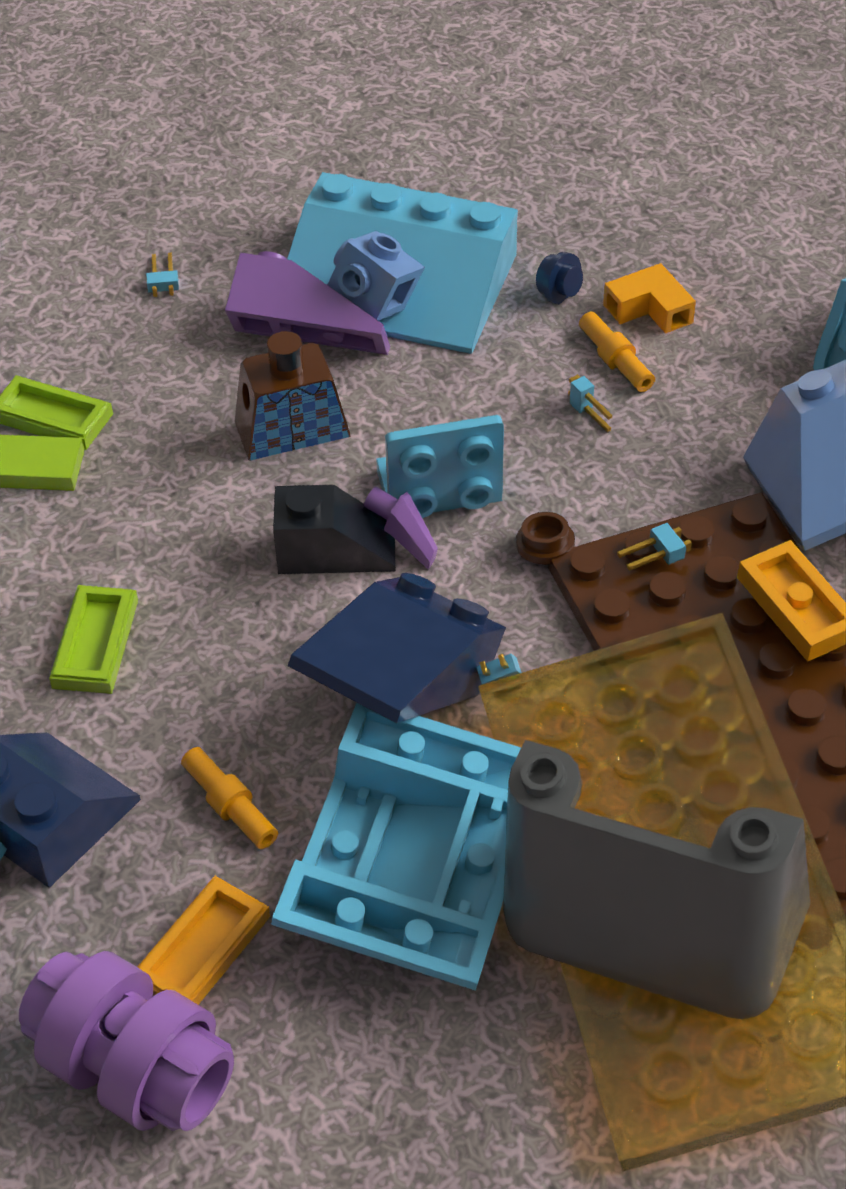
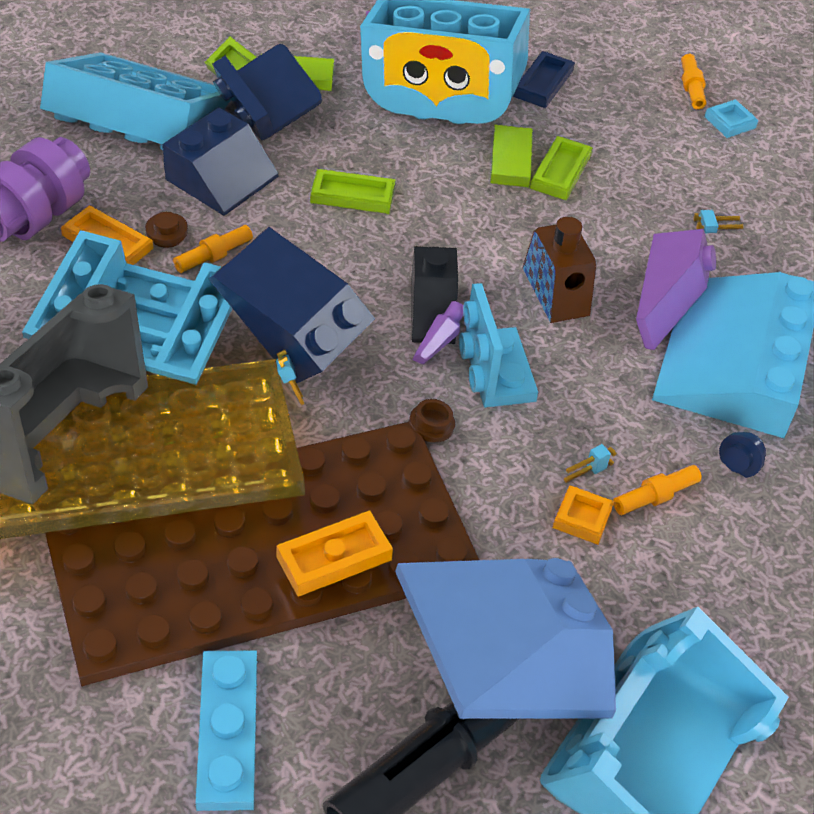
camera: 85 degrees right, 0 degrees up
medium blue brick [327,231,425,321] -> none
light orange piece [603,263,696,334] -> none
piece [617,523,692,571] -> none
none -> reddish brown plate [145,212,188,248]
none -> light orange tile [552,485,615,545]

